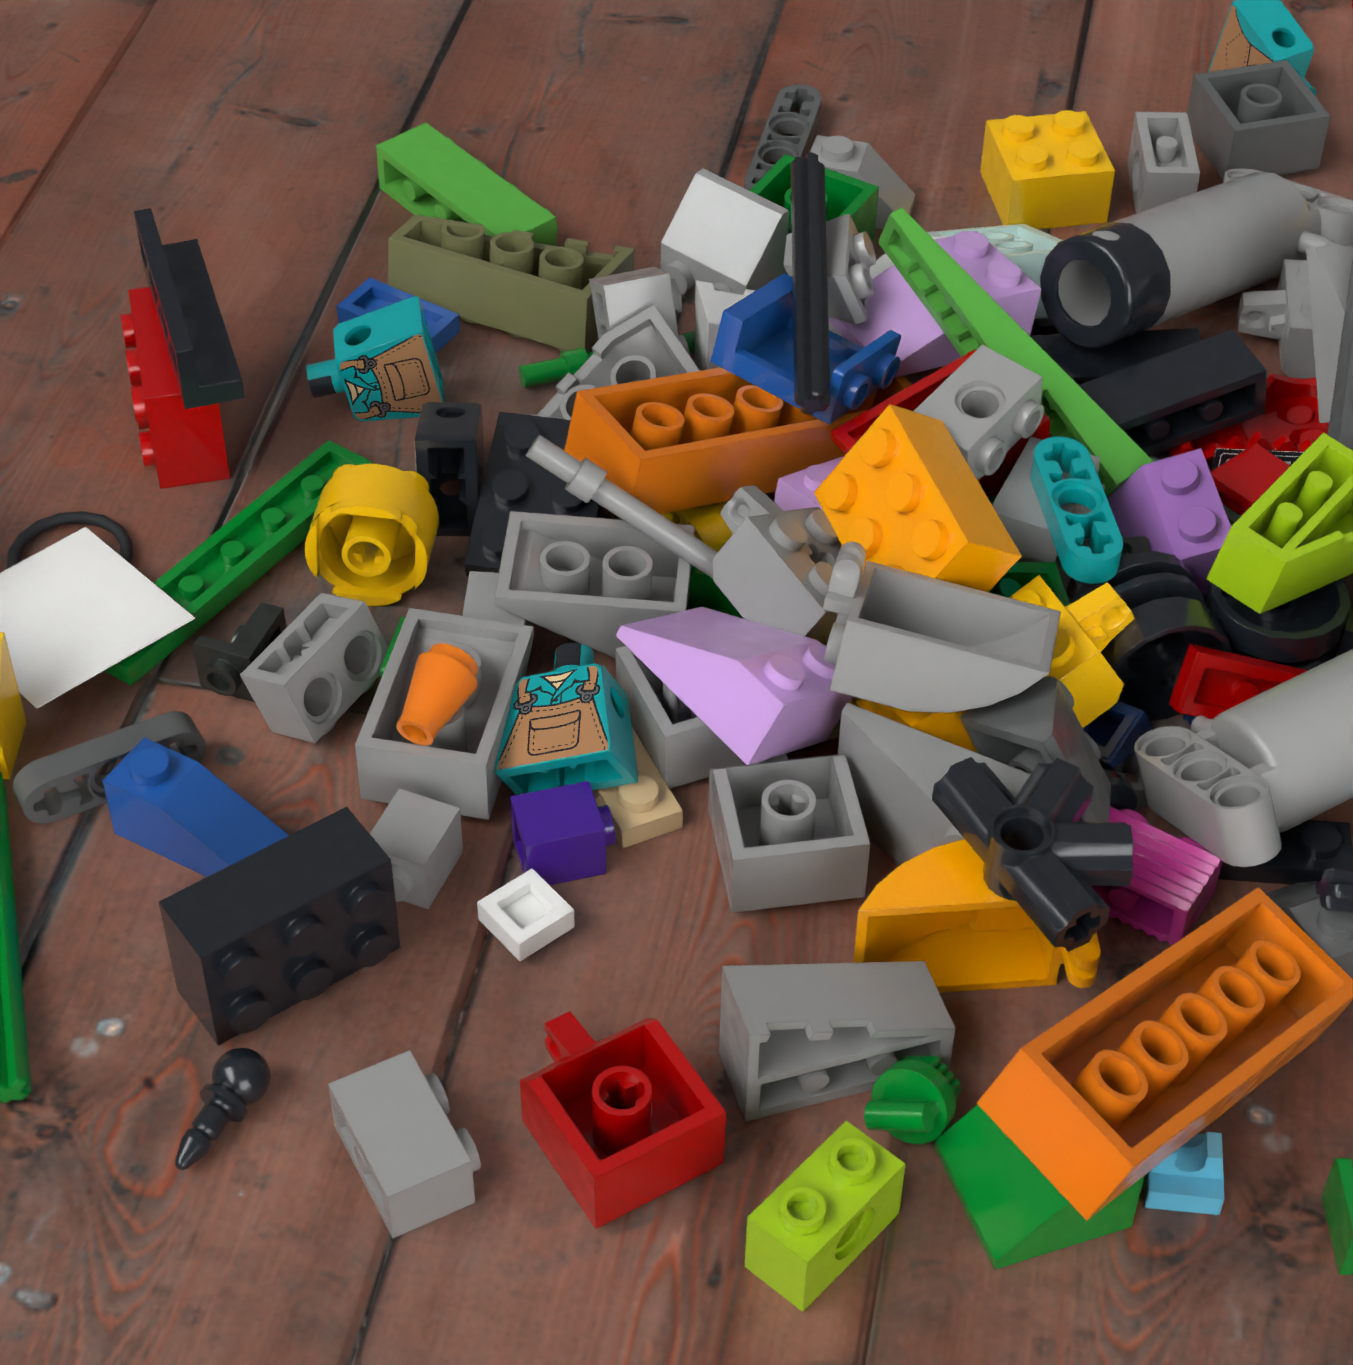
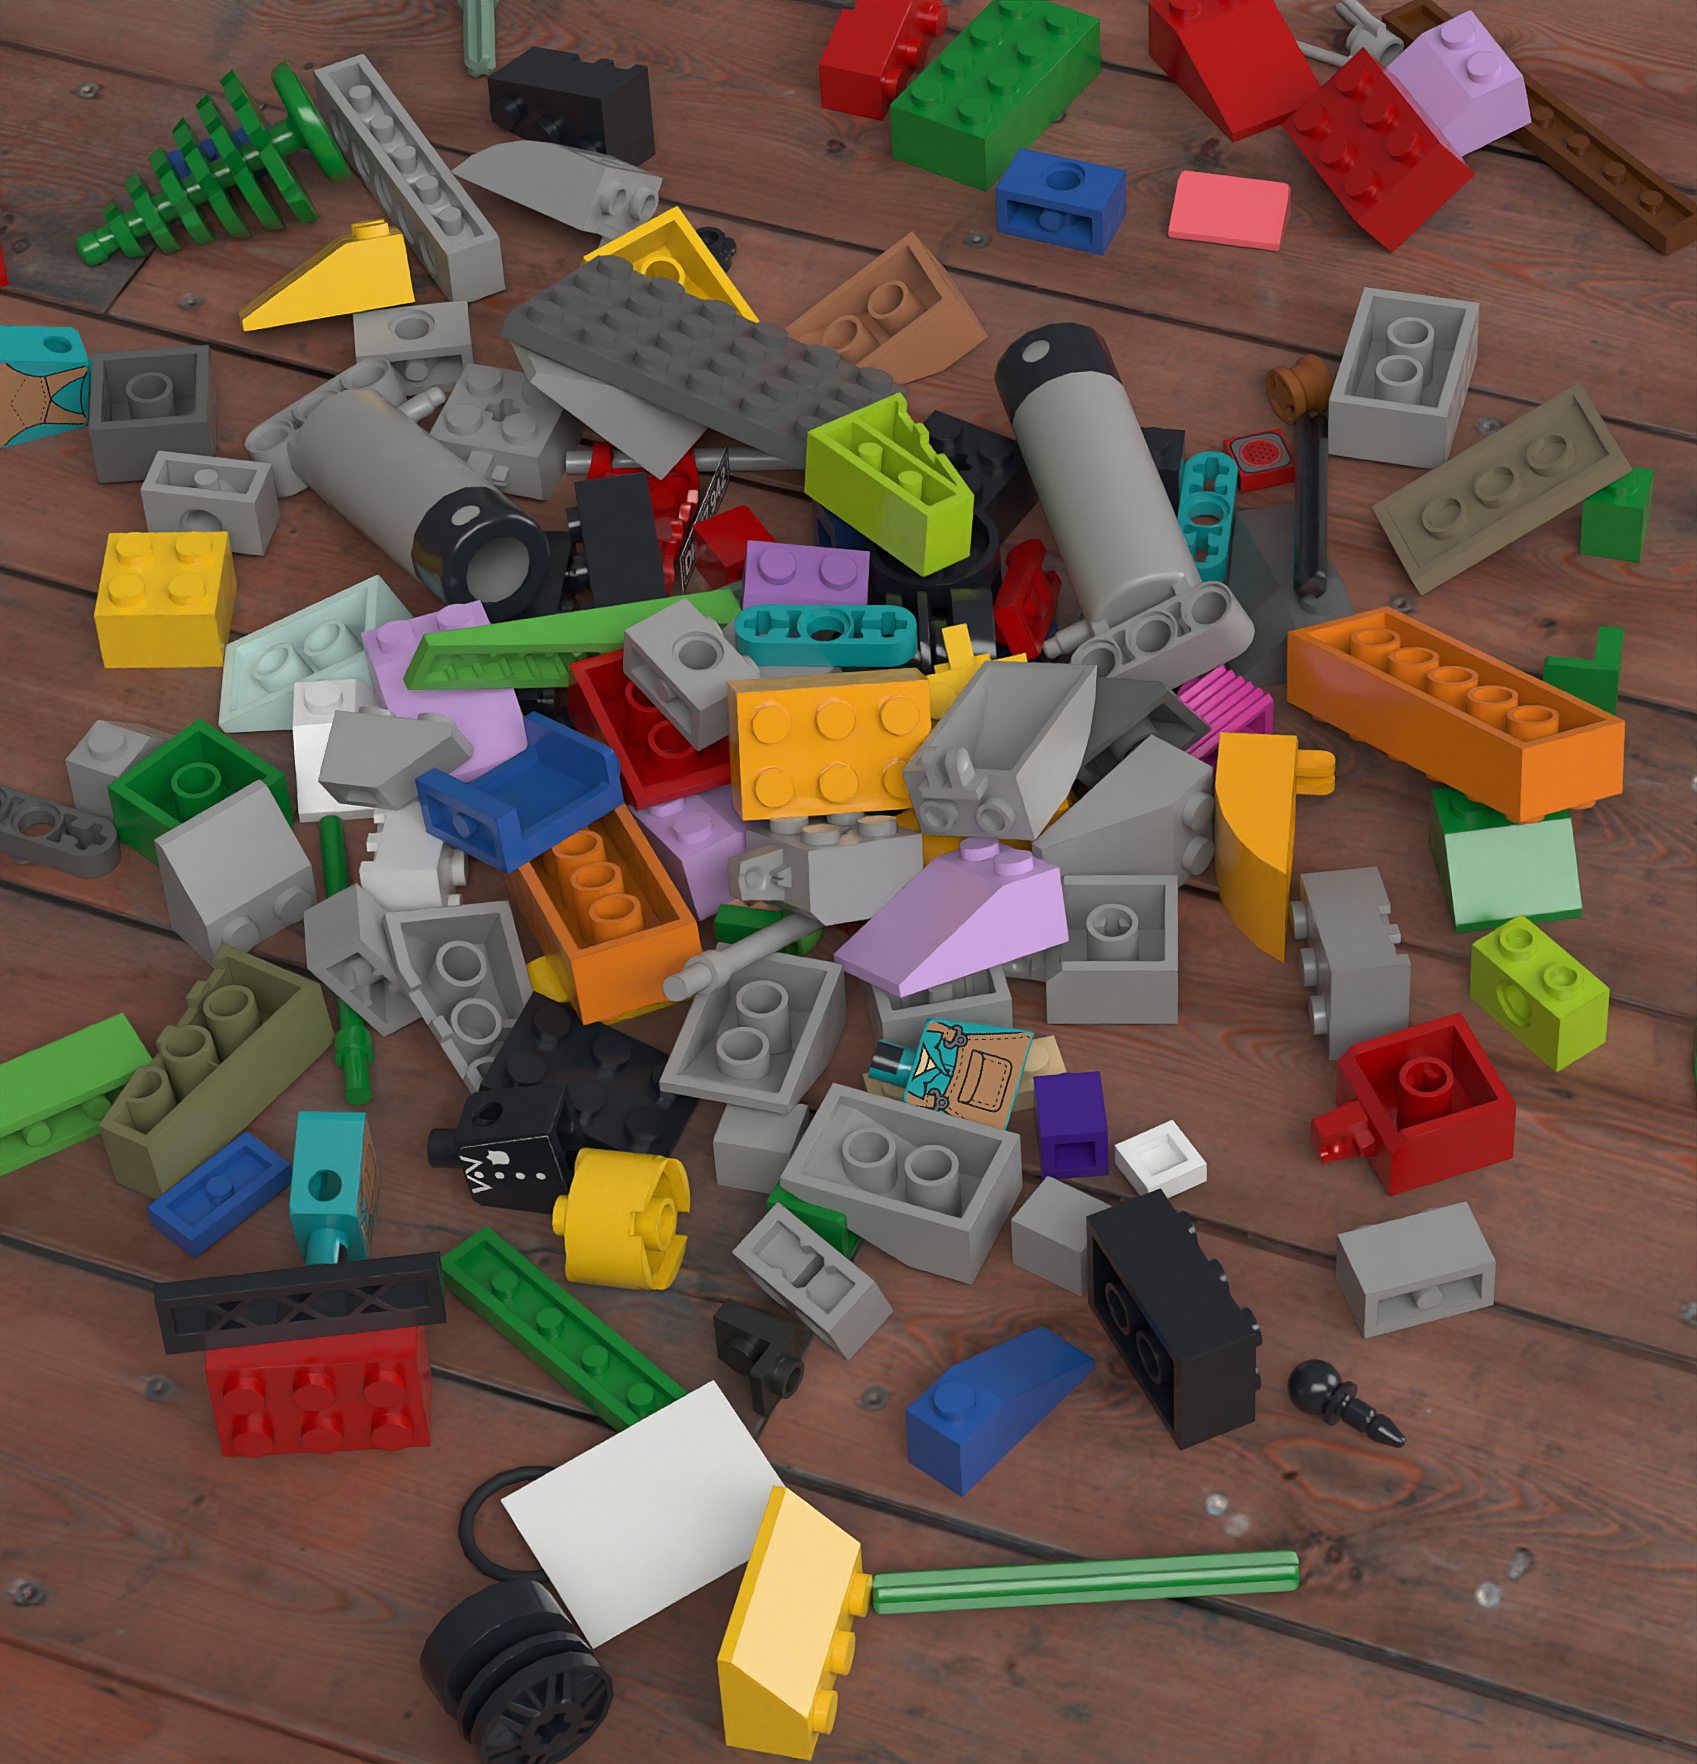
camera: 75 degrees left, 0 degrees up
dark grey beam [13,711,206,824] -> none
orange cone [396,643,478,746] -> none
black axle [791,152,830,416] -> none
green piece [864,1055,962,1144] -> none
black piece [932,757,1133,952] -> none

